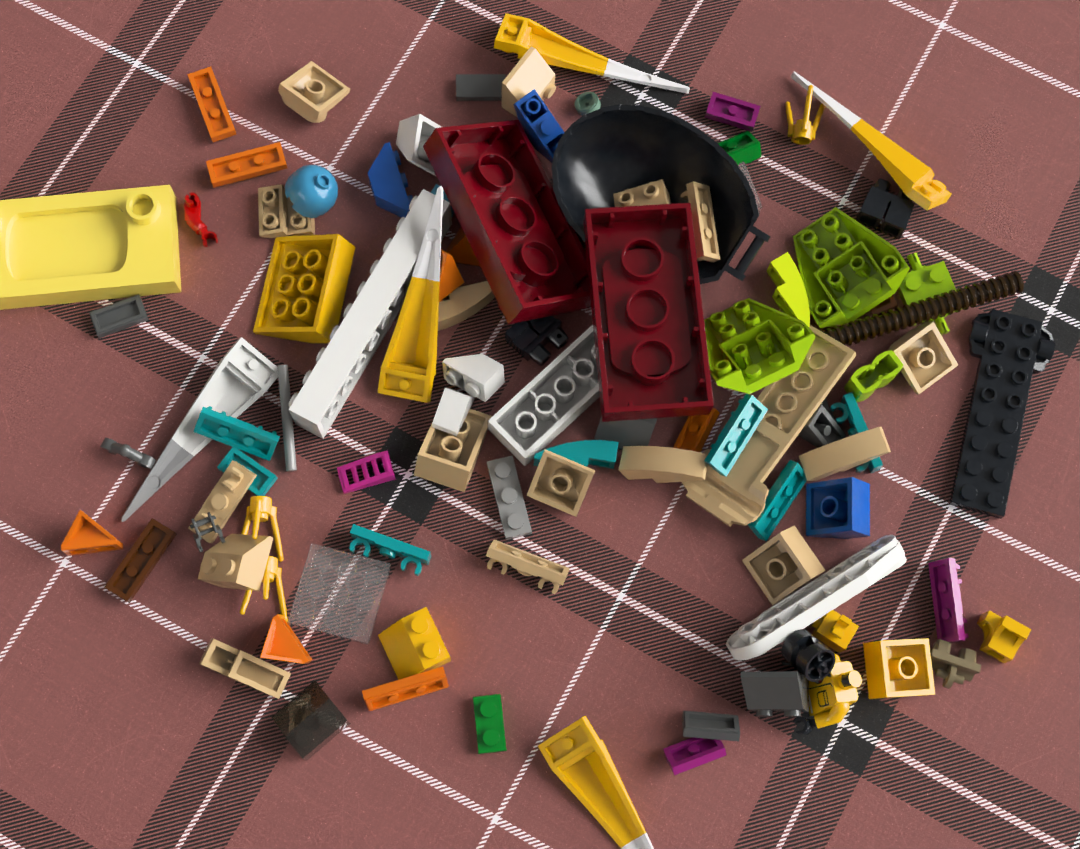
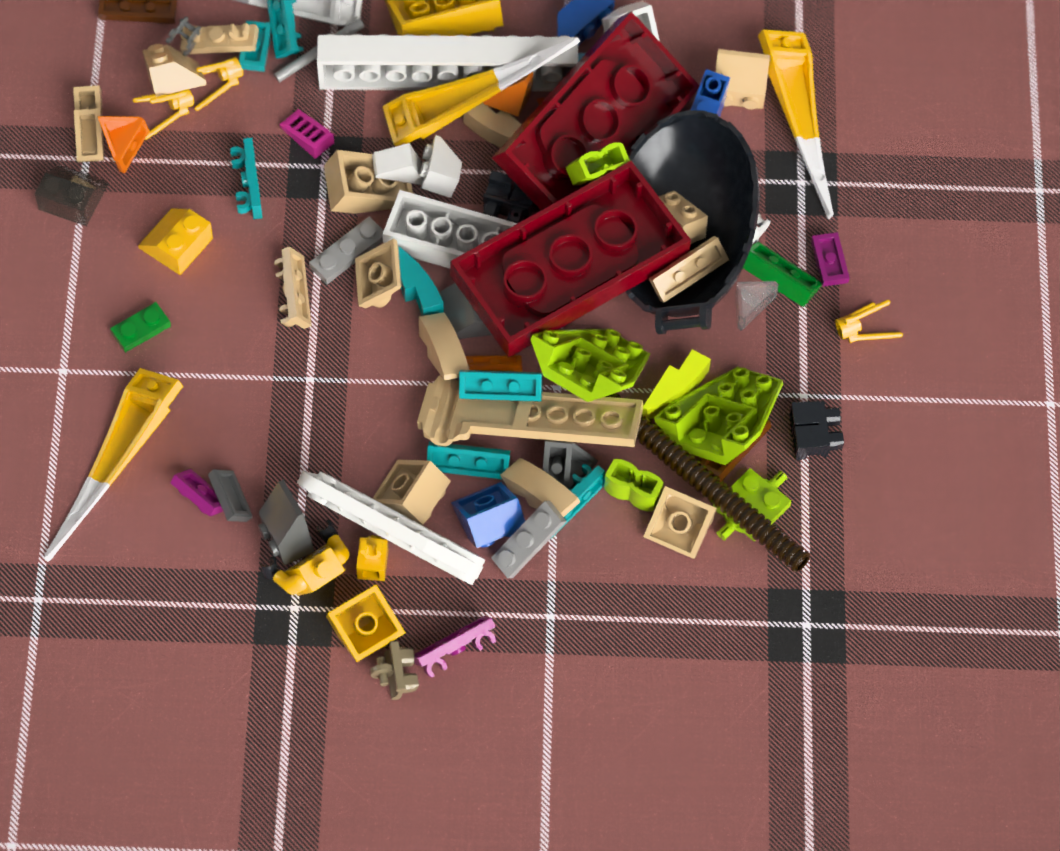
camera: 65 degrees right, 10 degrees down
clear plate [288,543,391,645] -> none
orange tile [362,666,449,711] -> none
dark grey tile [456,74,506,101] -> none
sand green tile [574,91,601,116] -> none
black wheel [781,629,836,682] -> none
yellow plate [791,71,952,210] -> none
black piece [949,309,1055,519] -> none
yellow brick [977,610,1031,663] -> none
none -> light grey plate [491,501,567,578]
none -> lime brick [566,143,630,186]

